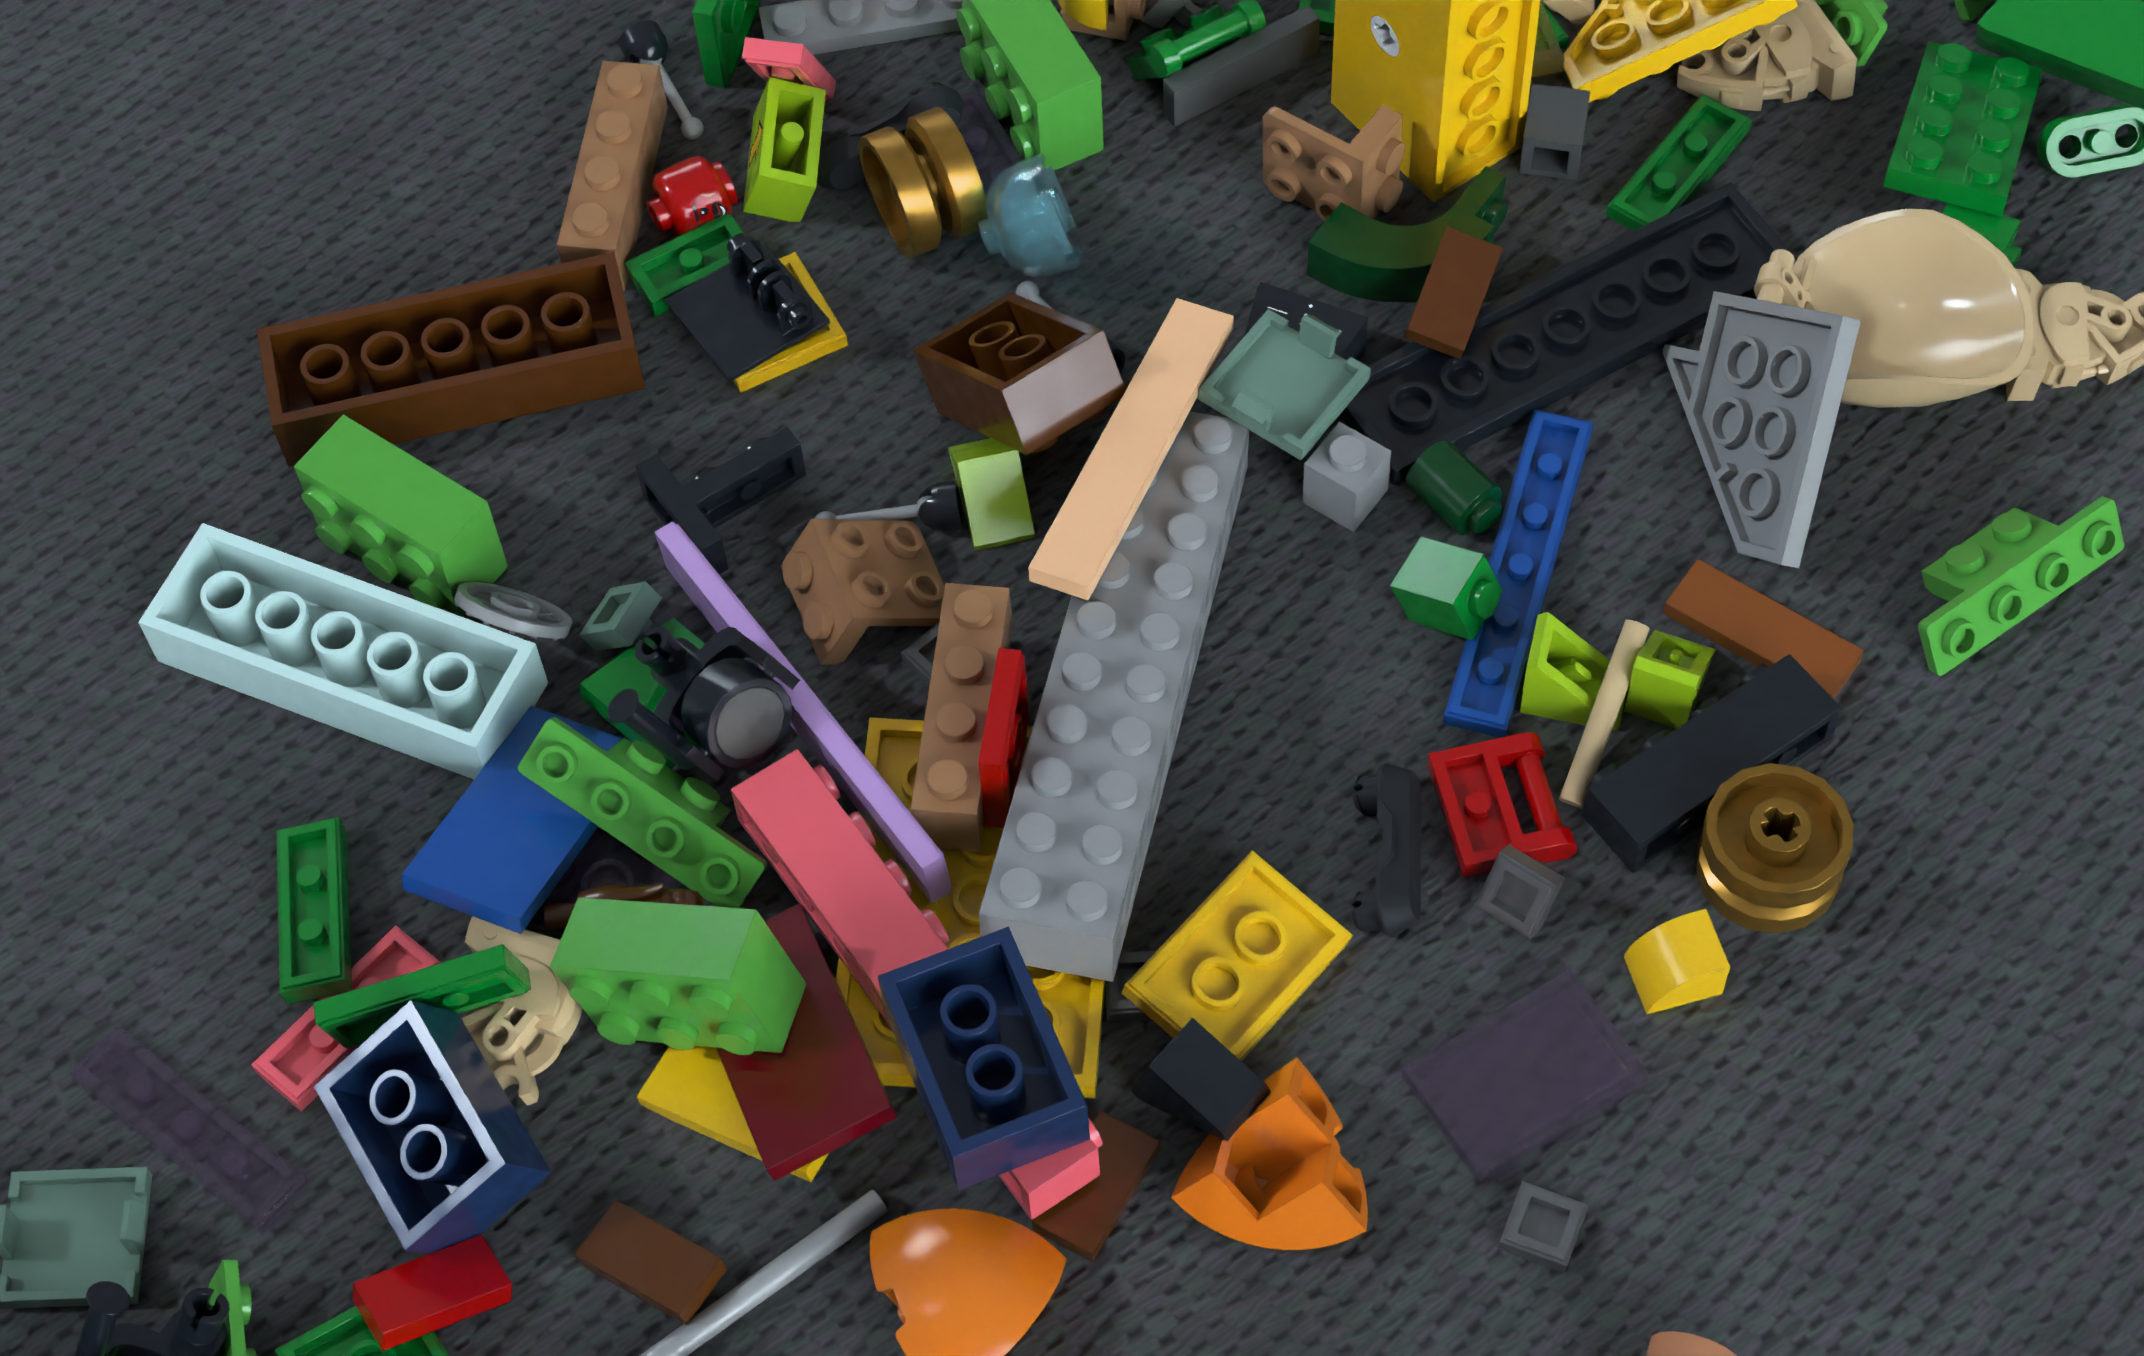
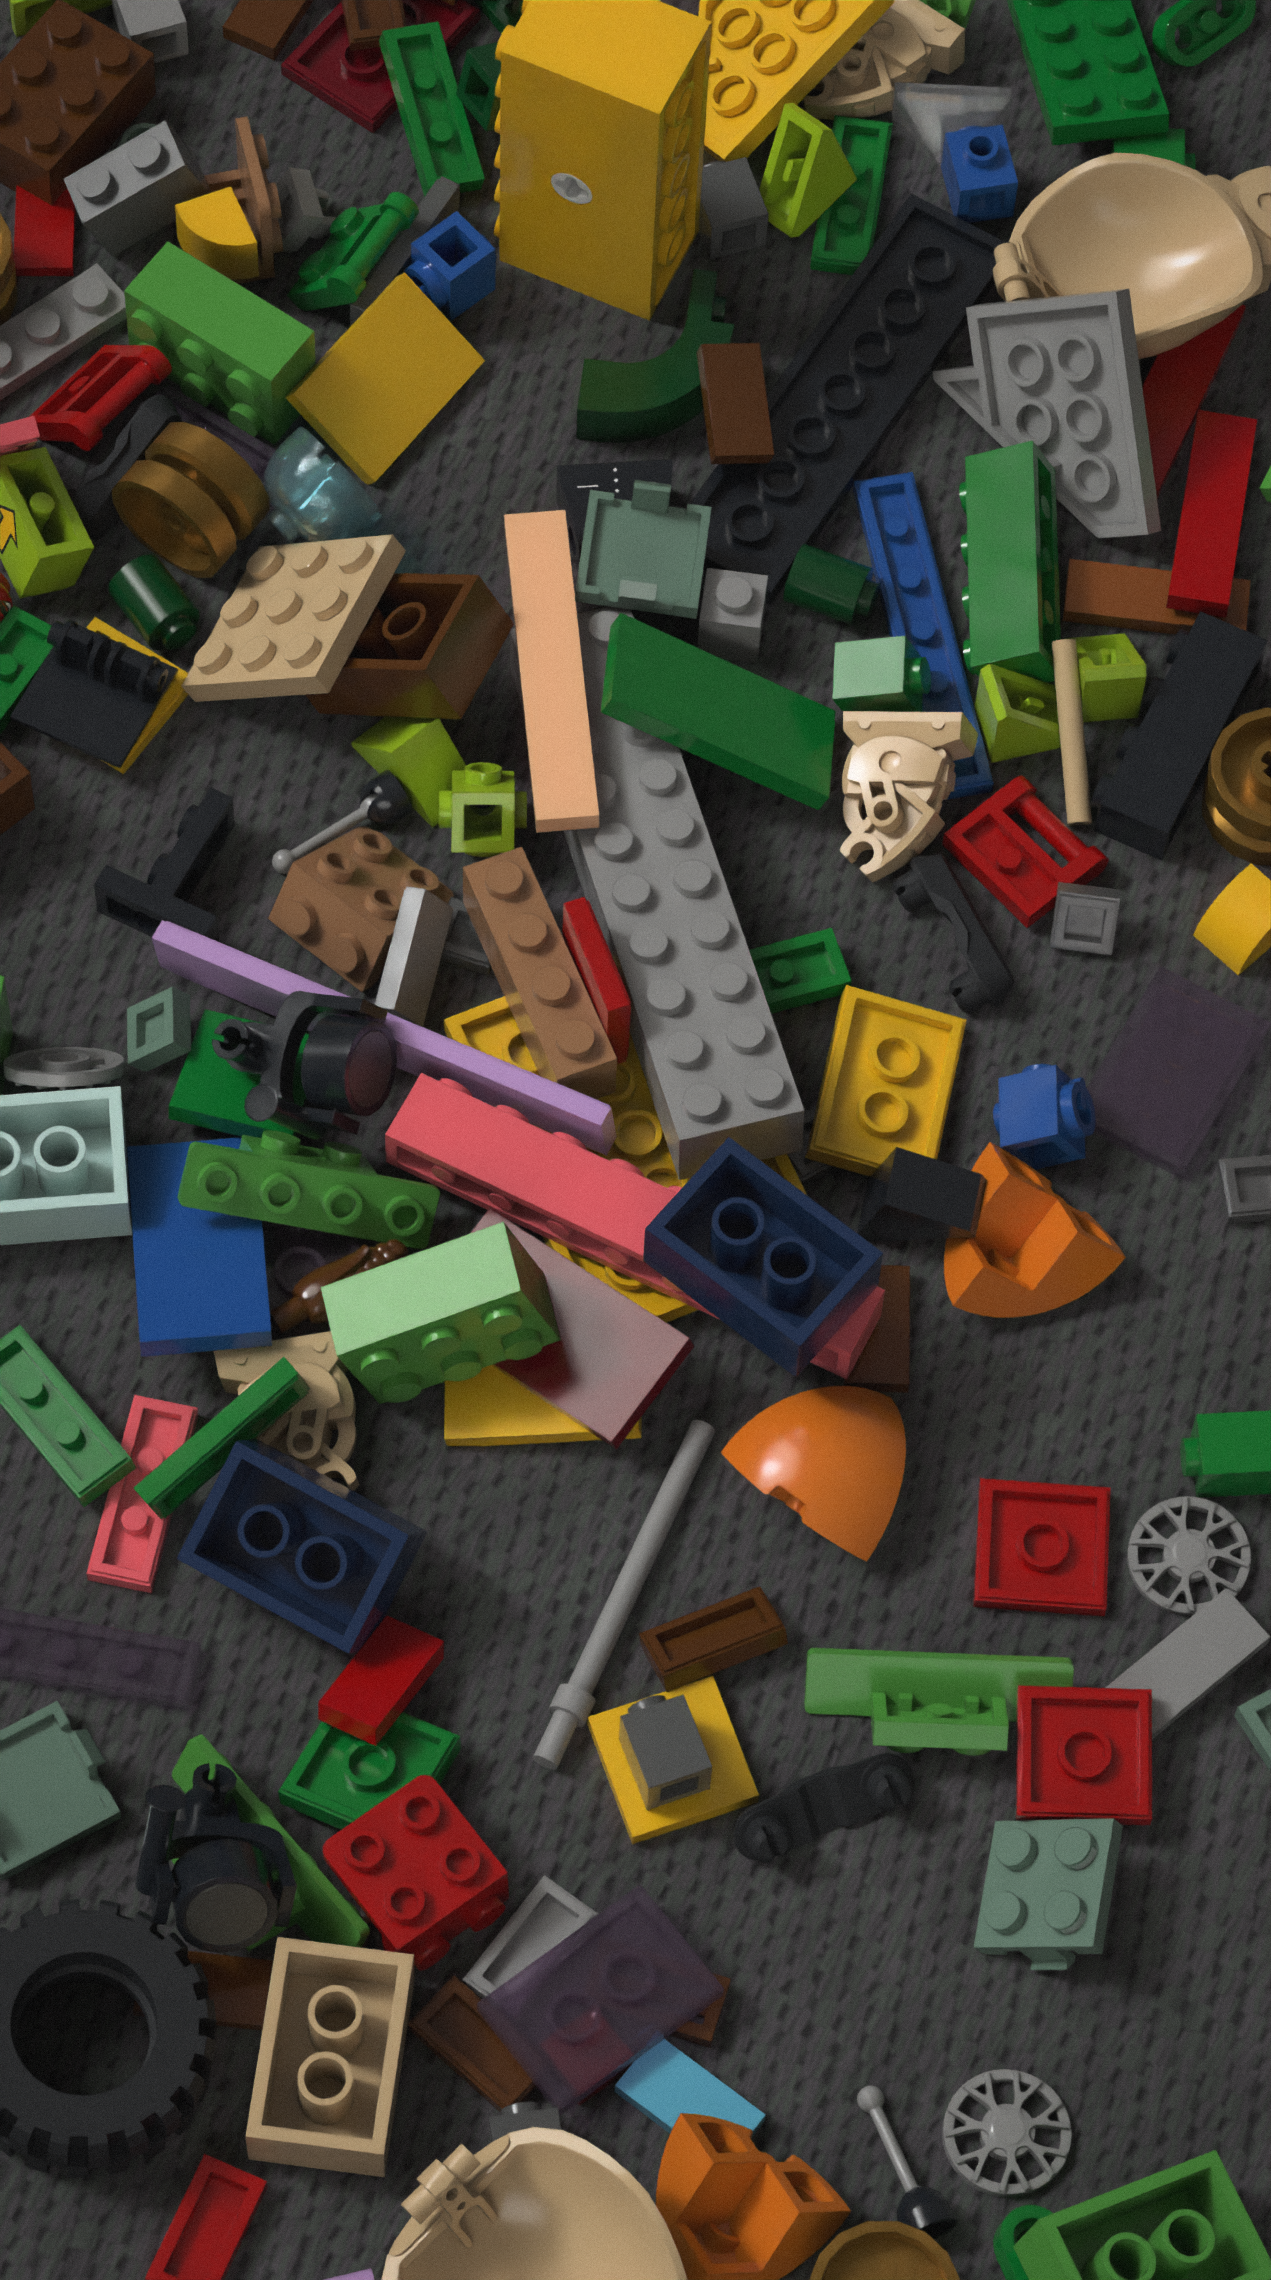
camera: 35 degrees left, 5 degrees up
reddish brown tile [574,1200,727,1325] -> none
medium nougat bracket [1263,105,1405,222] -> none
none -> red plate [29,345,172,451]
none -> dark green brick [108,554,200,650]
none -> tan plate [182,534,406,702]
none -> yellow tile [285,273,485,485]
none -> light grey tile [375,886,454,1027]
none -> blue brick [404,211,497,322]
none -> lime brick [439,762,527,857]
none -> green tile [601,613,836,810]
none -> green plate [749,928,852,1014]
none -> lime slope [759,103,857,237]
none -> tan piece [840,711,978,883]
none -> clear slope [891,82,1012,168]
none -> blue brick [941,124,1018,223]
none -> green brick [959,440,1061,683]
none -> blue brick [993,1064,1096,1169]
none -> red tile [1142,304,1246,499]
none -> red tile [1166,410,1257,618]

